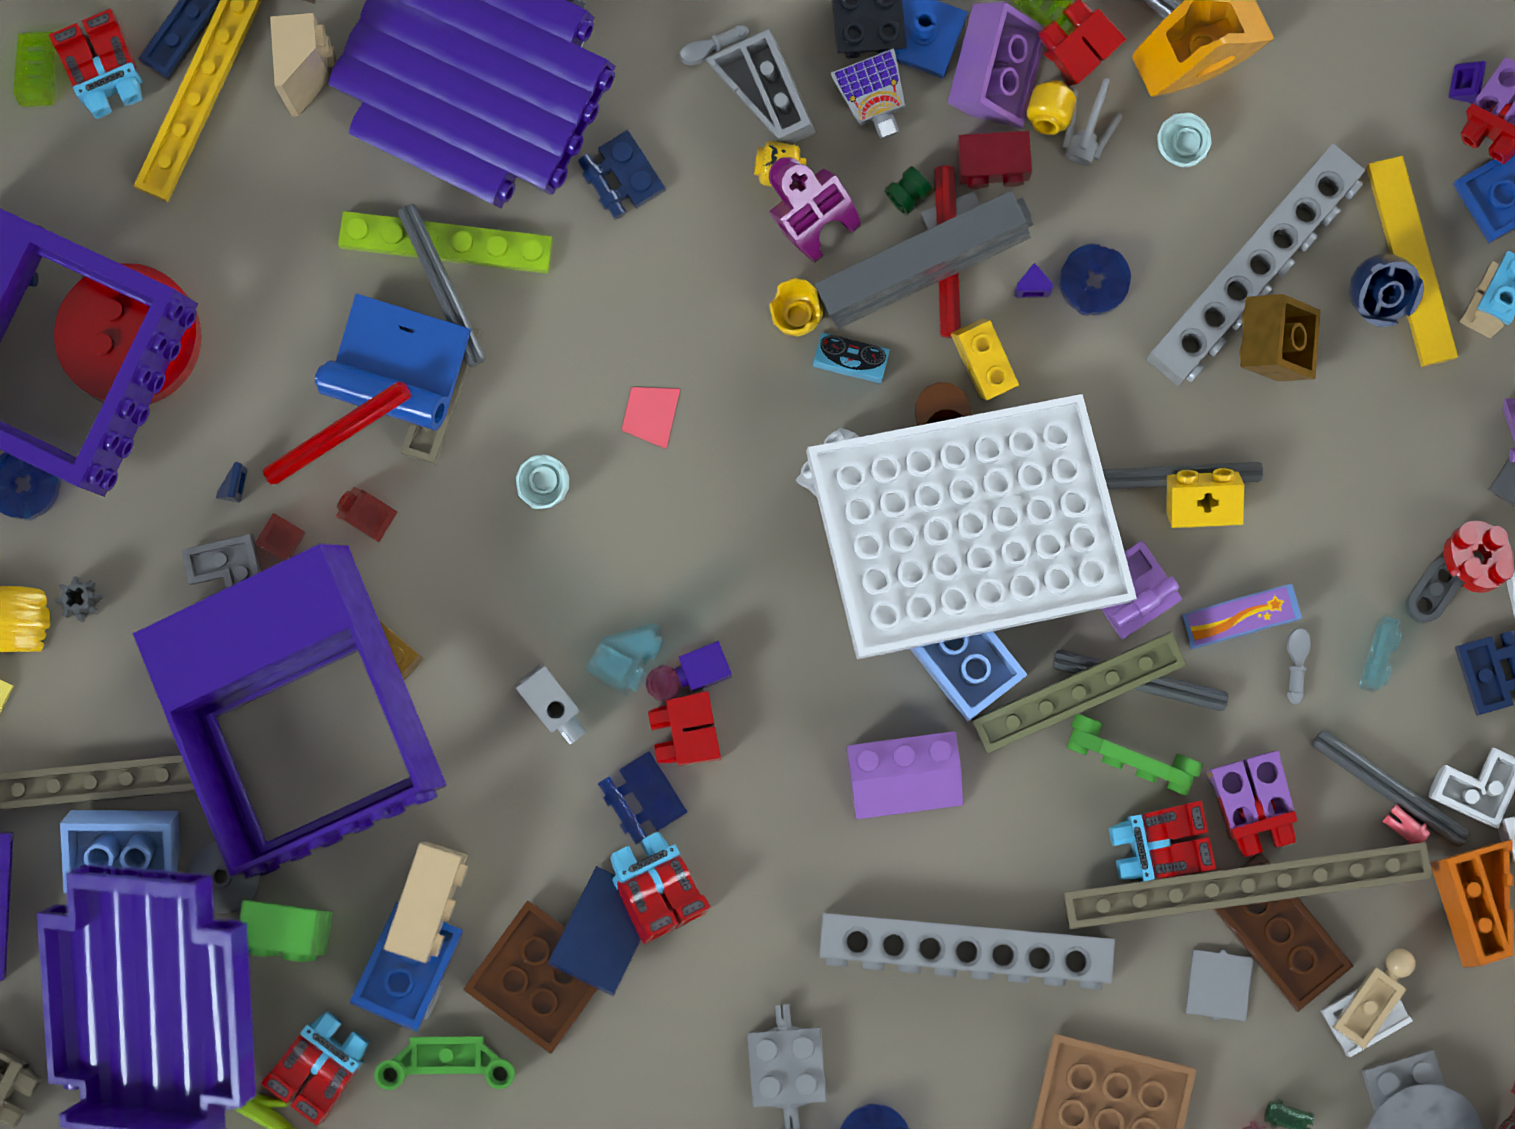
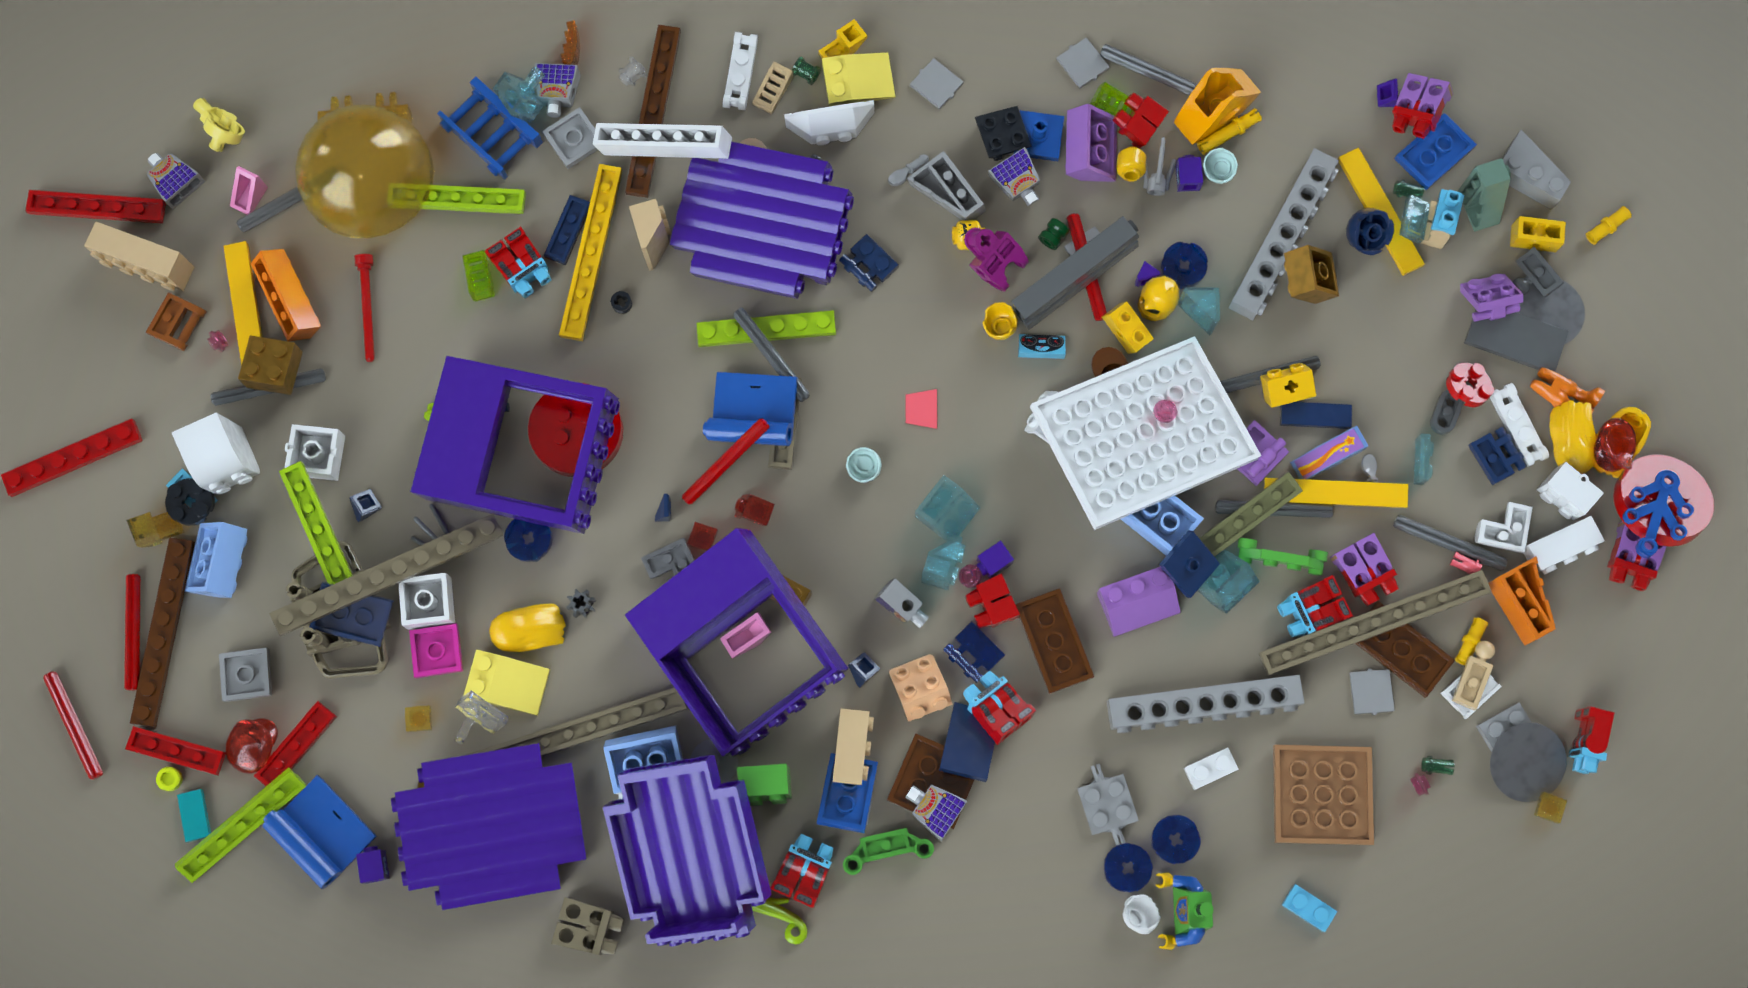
camera: 10 degrees left, 5 degrees down
dark red brick [956,131,1032,189] -> none
none -> black bush [610,291,632,314]
none -> bright pink slope [720,612,771,658]
none -> dark blue slope [848,652,880,688]
none -> light nougat bracket [889,654,953,722]
none -> torso [905,785,967,841]
none -> clear light blue slope [915,475,980,545]
none -> reddish brown plate [1015,588,1094,694]
none -> yellow piece [1137,276,1179,321]
none -> clear pink plate [1153,400,1177,423]
none -> dark blue plate [1159,530,1220,598]
none -> dark purple brick [1175,155,1203,192]
none -> clear light blue slope [1177,287,1220,335]
none -> white plate [1184,748,1239,790]
none -> yellow pin [1197,108,1262,155]
none -> clear light blue slope [1198,549,1260,614]
none -> yellow tile [1264,478,1408,508]
none -> dark blue tile [1280,402,1352,429]
none -> clear green pin [1393,180,1424,201]
none -> clear light blue plate [1399,195,1430,244]
none -> yellow pin [1455,617,1488,666]

